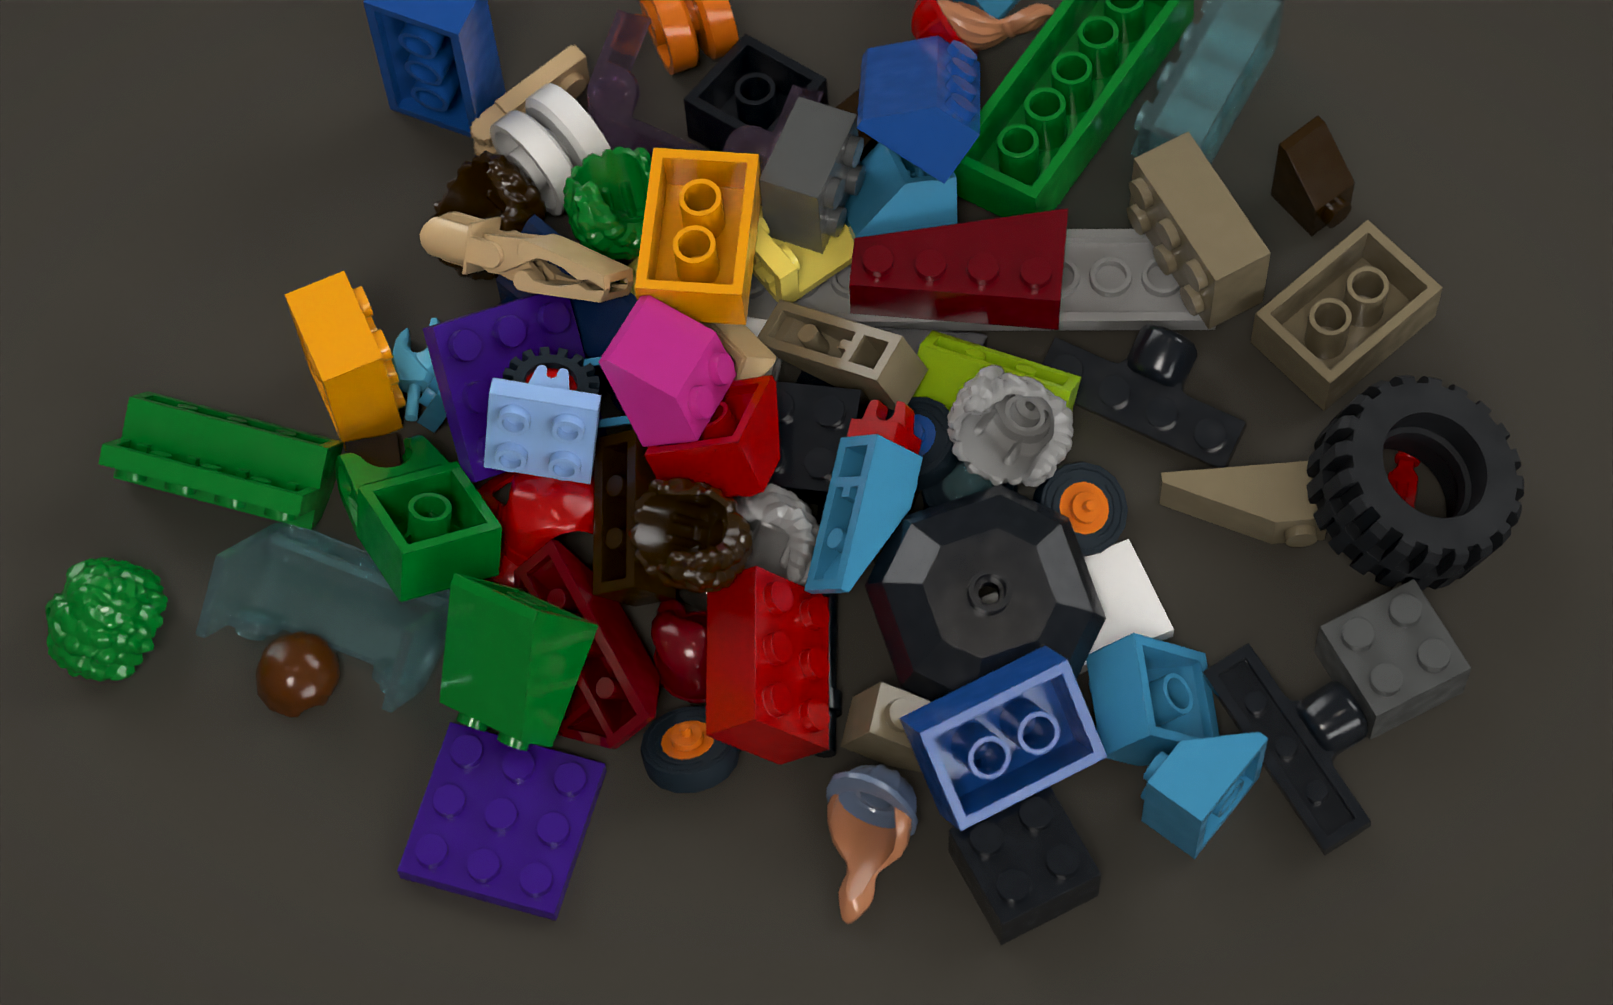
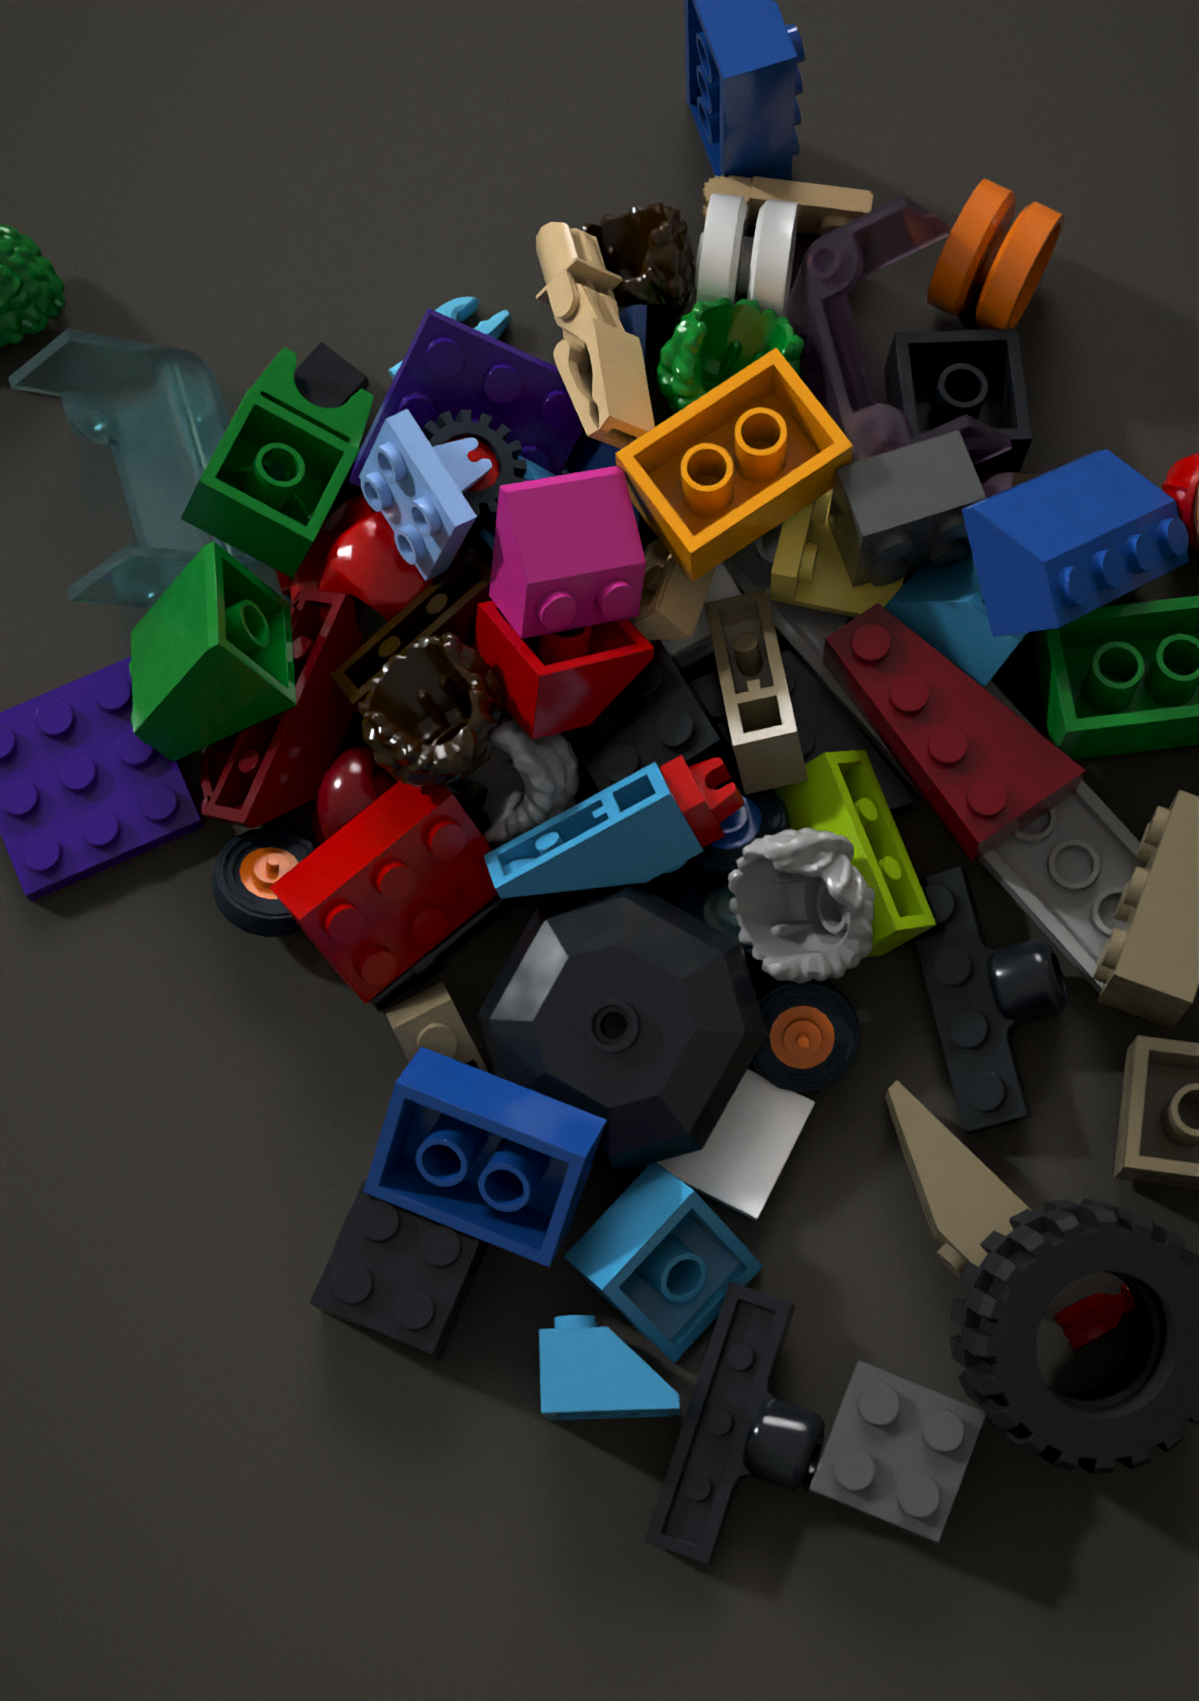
camera: 55 degrees right, 10 degrees up
green brick [98,391,344,530] -> none
reddish brown hair [255,631,340,717] -> none
light orange brick [284,271,406,451] -> none
piece [826,765,918,924] -> none

